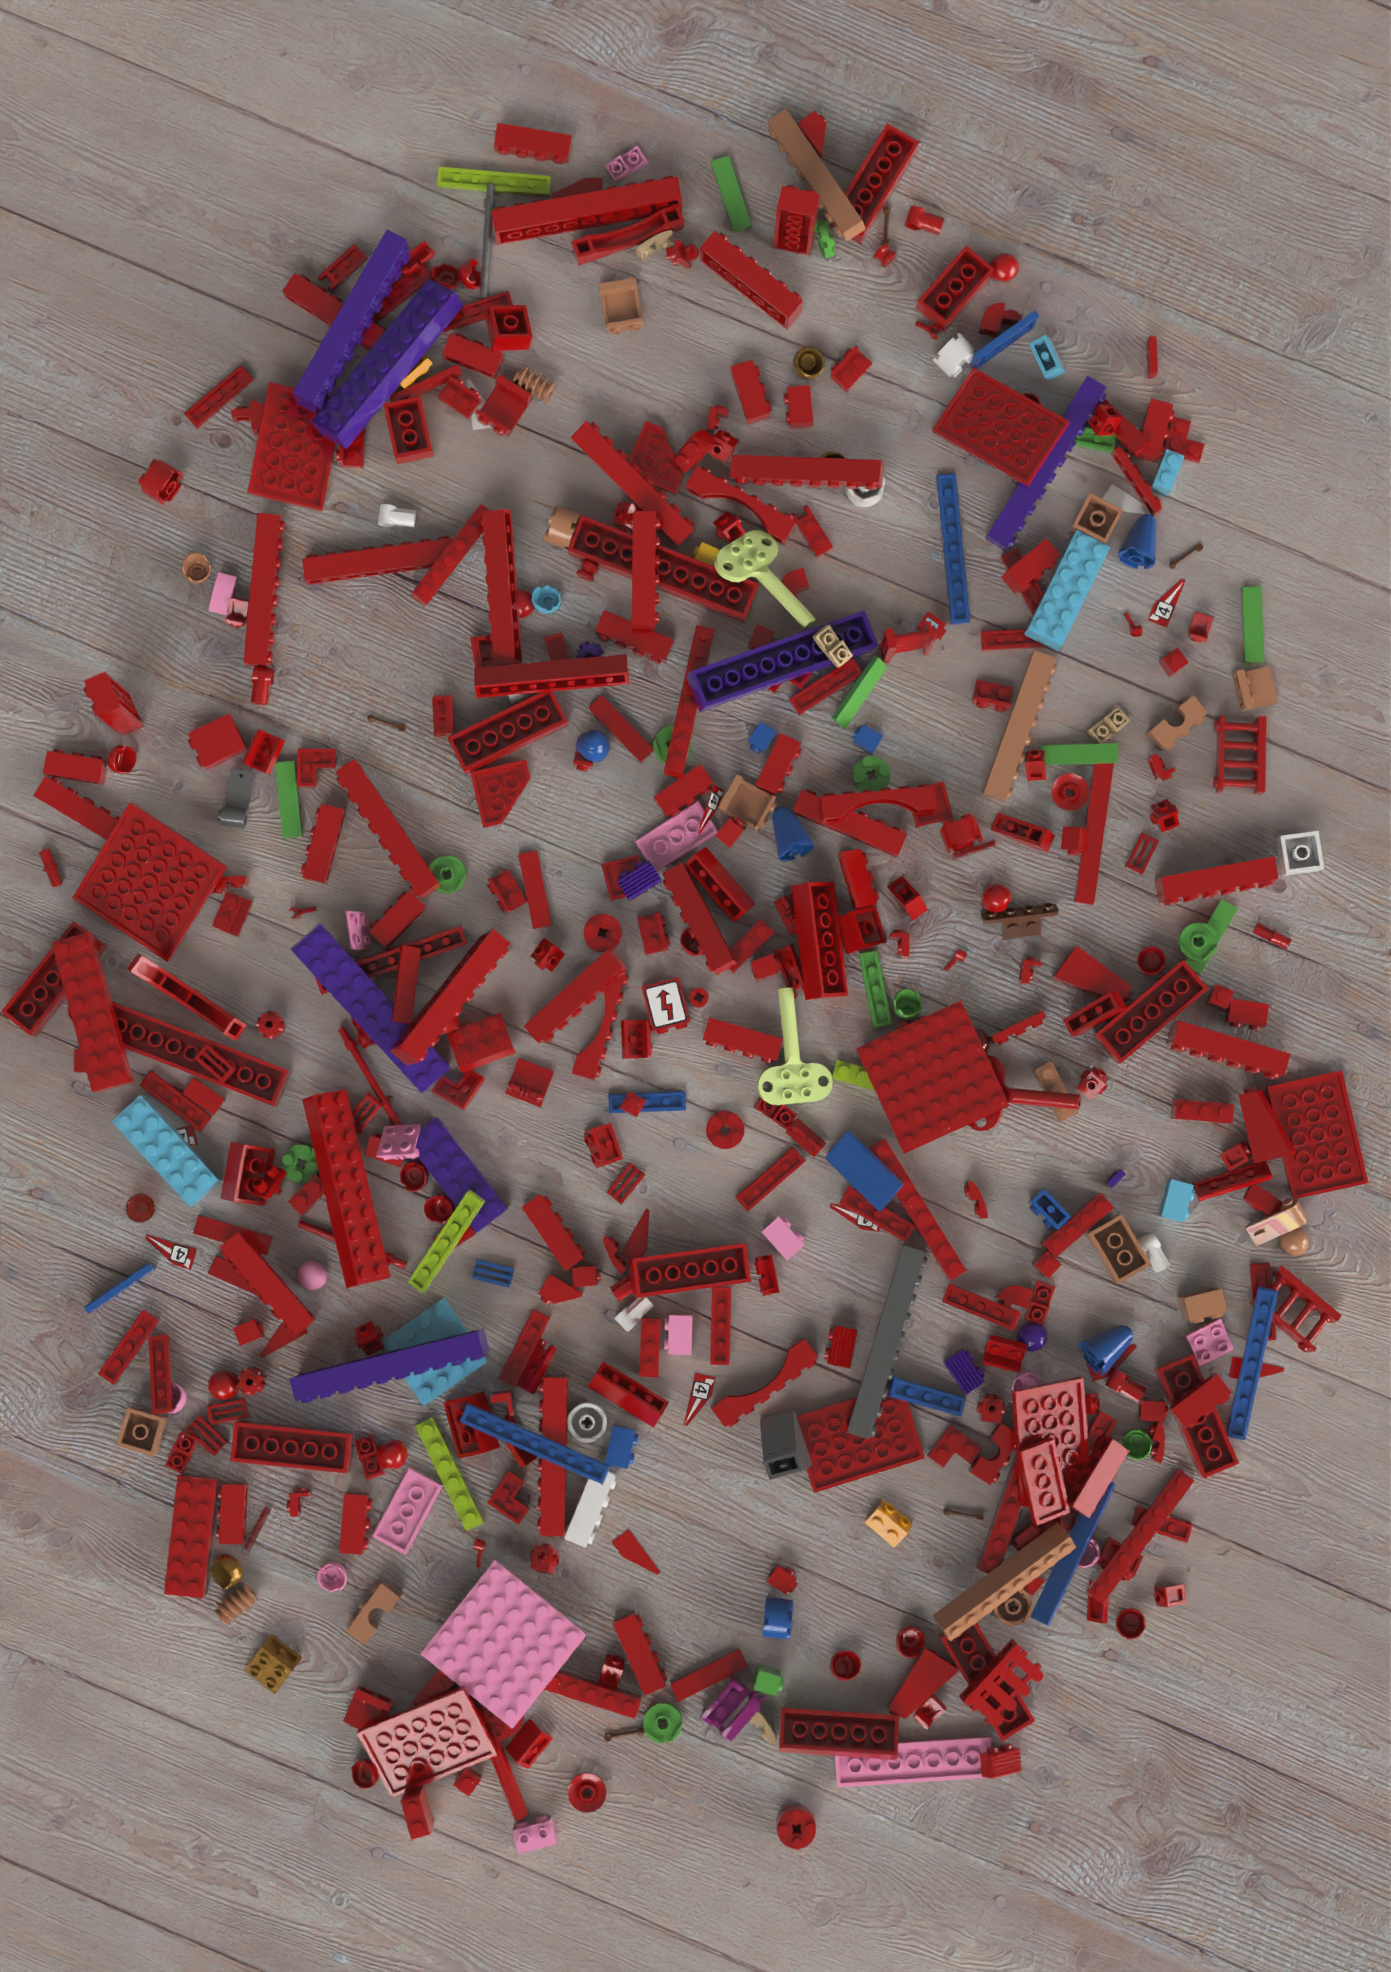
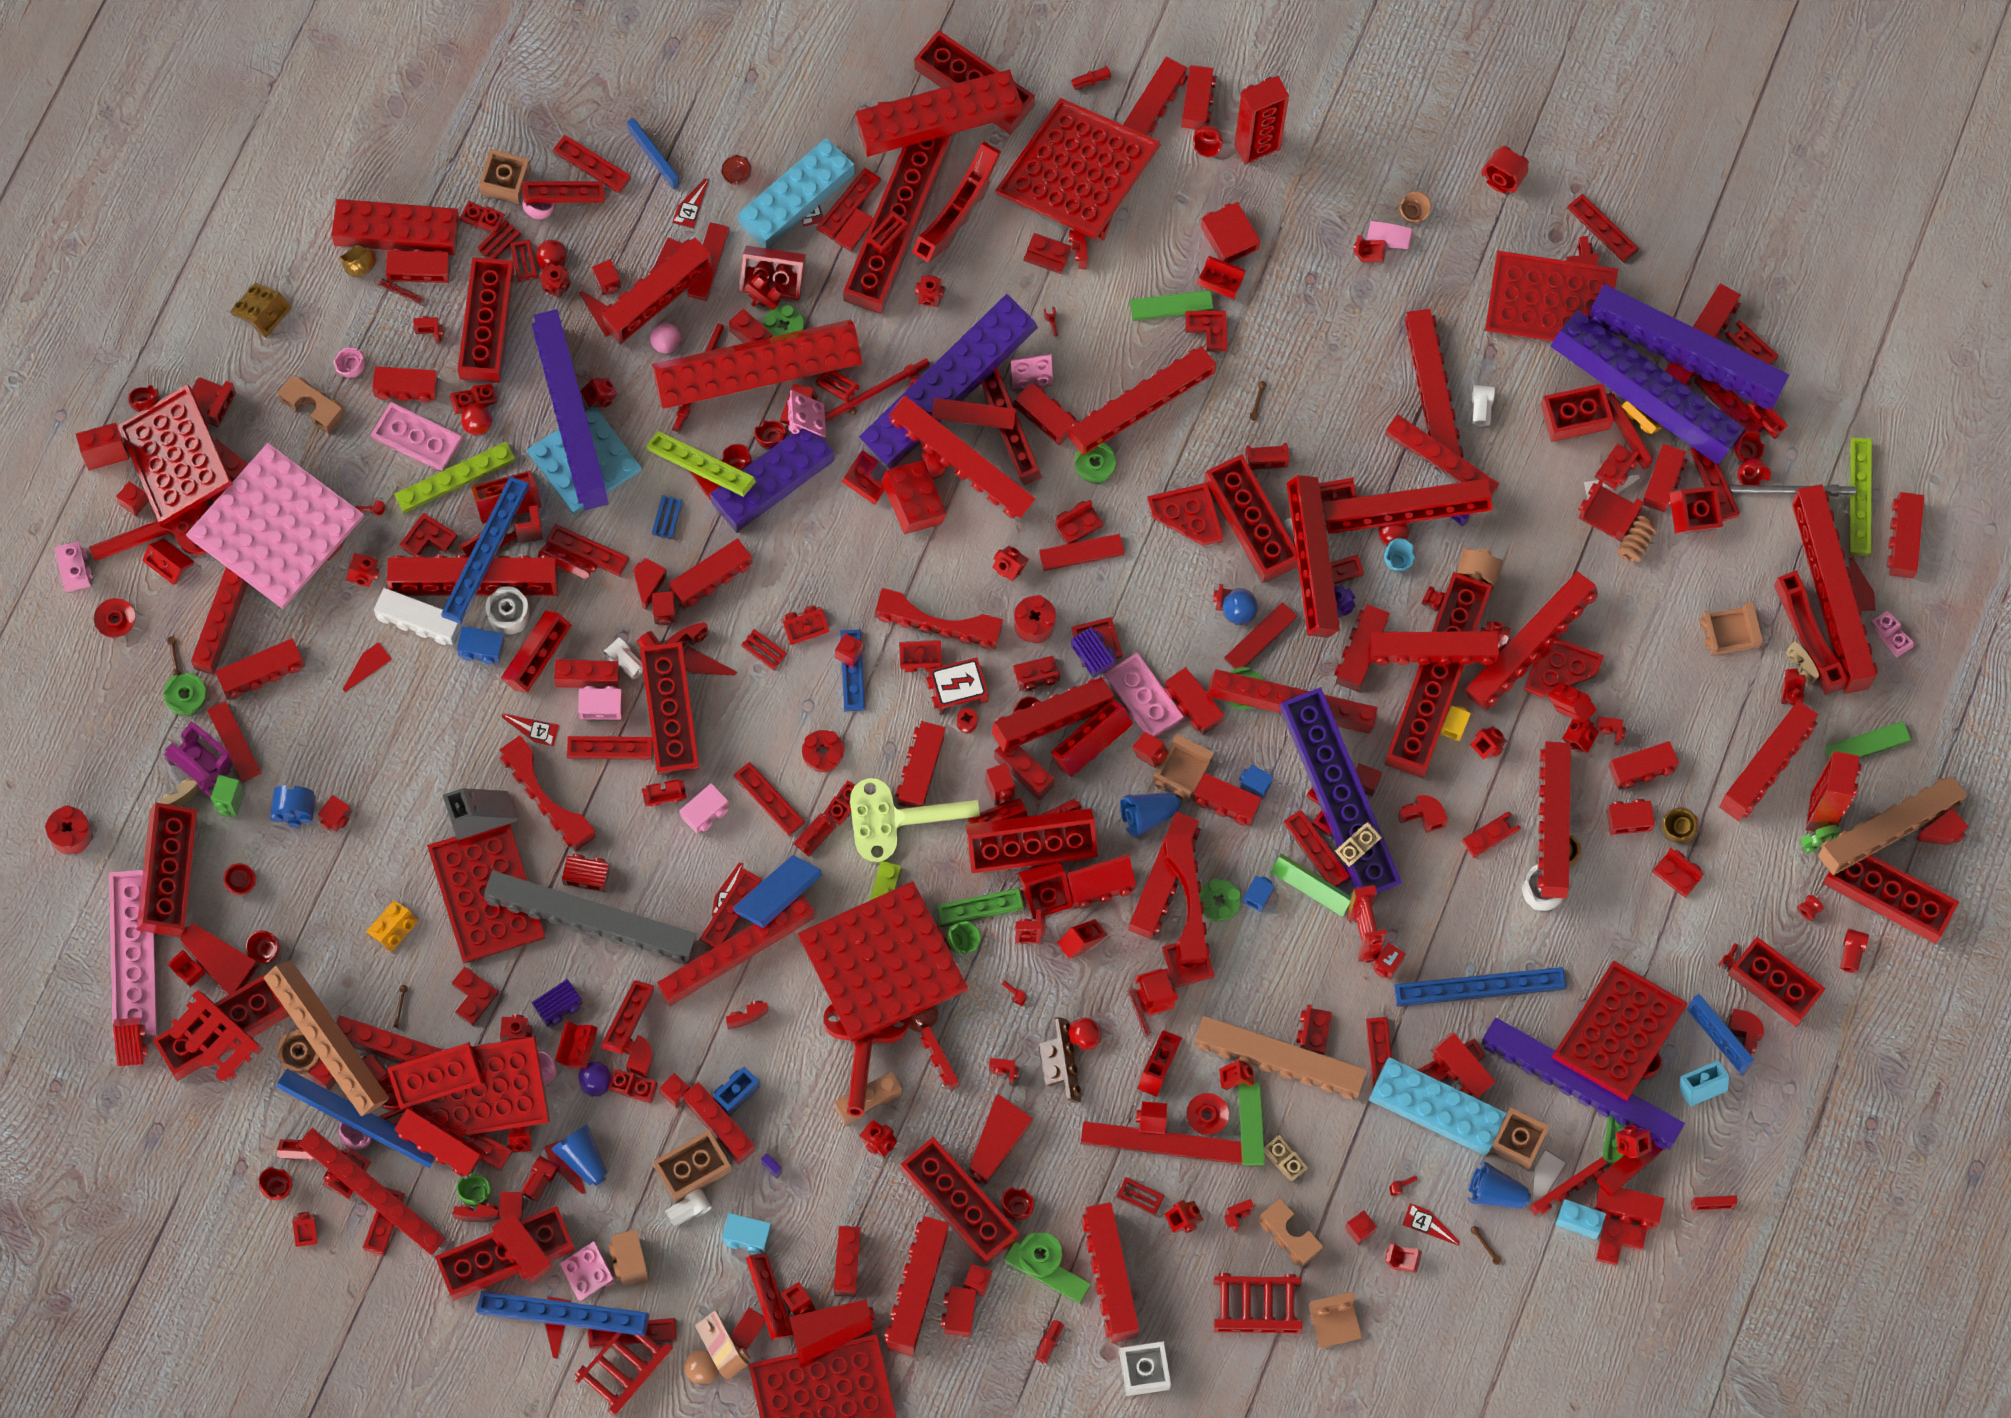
camera: 90 degrees right, 15 degrees down
nougat piece [215,1582,259,1625] -> none
dark grey door [218,768,254,828] -> none
red brick [243,513,285,668] -> none
red piece [251,666,274,706] -> none
red brick [300,804,346,885] -> none
red bracket [336,429,366,468] -> none
red hinge [505,1058,554,1107] -> none
red brick [524,949,627,1044] -> none
red bracket [598,1654,625,1689] -> none
red arch [686,467,796,545] -> none
sticker [698,784,724,834] -> none
yellowish green piece [714,530,816,629] -> none
reddish brown hinge [881,207,890,245] -> none
blue tile [887,1377,966,1417] -> none
white brick [933,333,976,377] -> none
red arch [968,1423,1016,1485] -> none
red hair [989,253,1019,283] -> none
red brick [1063,991,1127,1037] -> none
bright green tile [1241,586,1264,663] -> none

